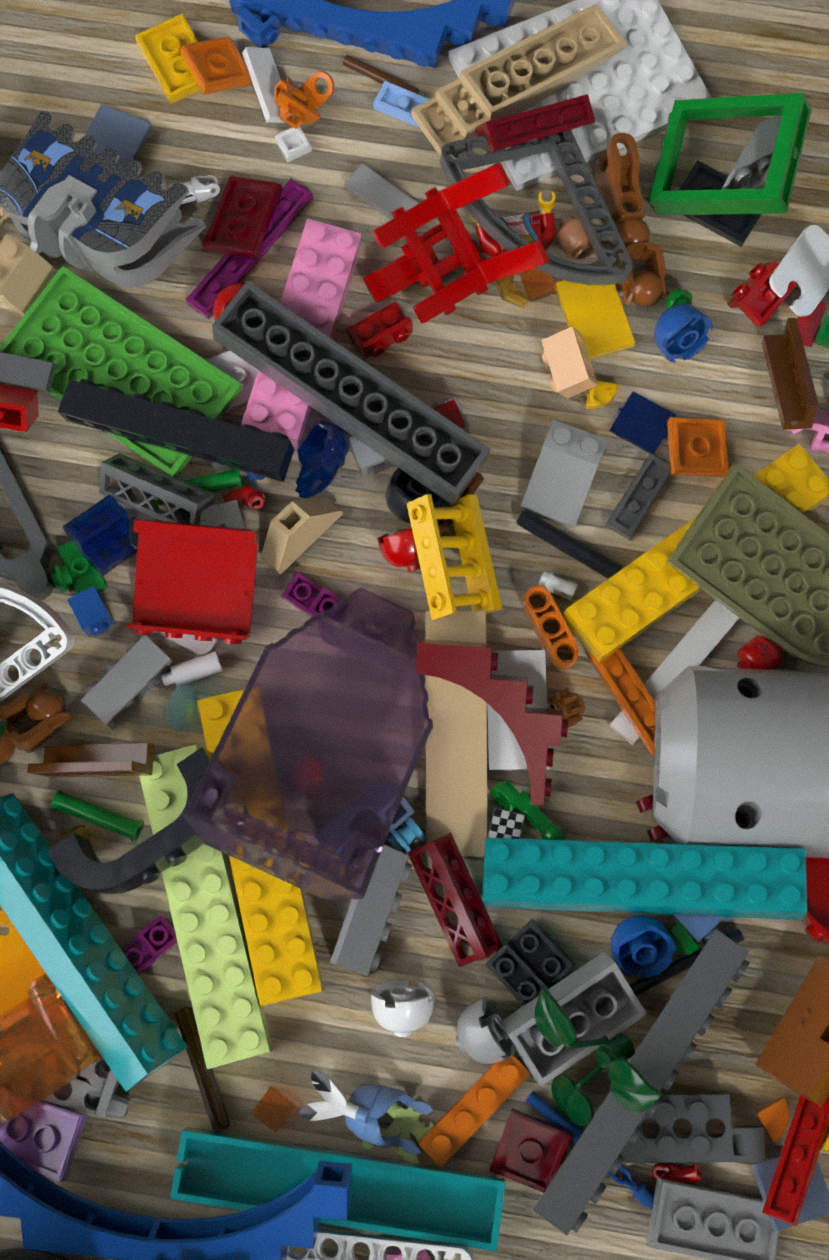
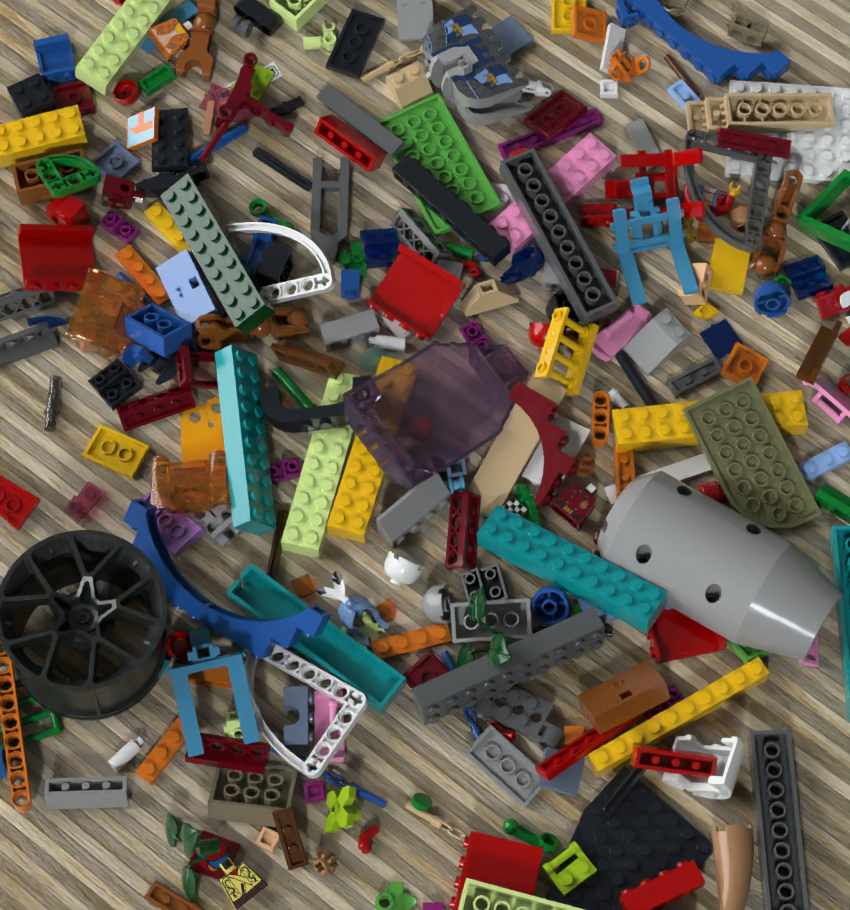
camera: 30 degrees right, 10 degrees down
none -> clear orange tile [376,598,396,623]
none -> dark red torso [551,483,597,531]
none -> bright pink piece [592,304,653,362]
none -> dark azure piece [610,176,699,305]
none -> clear blue slope [784,255,833,301]

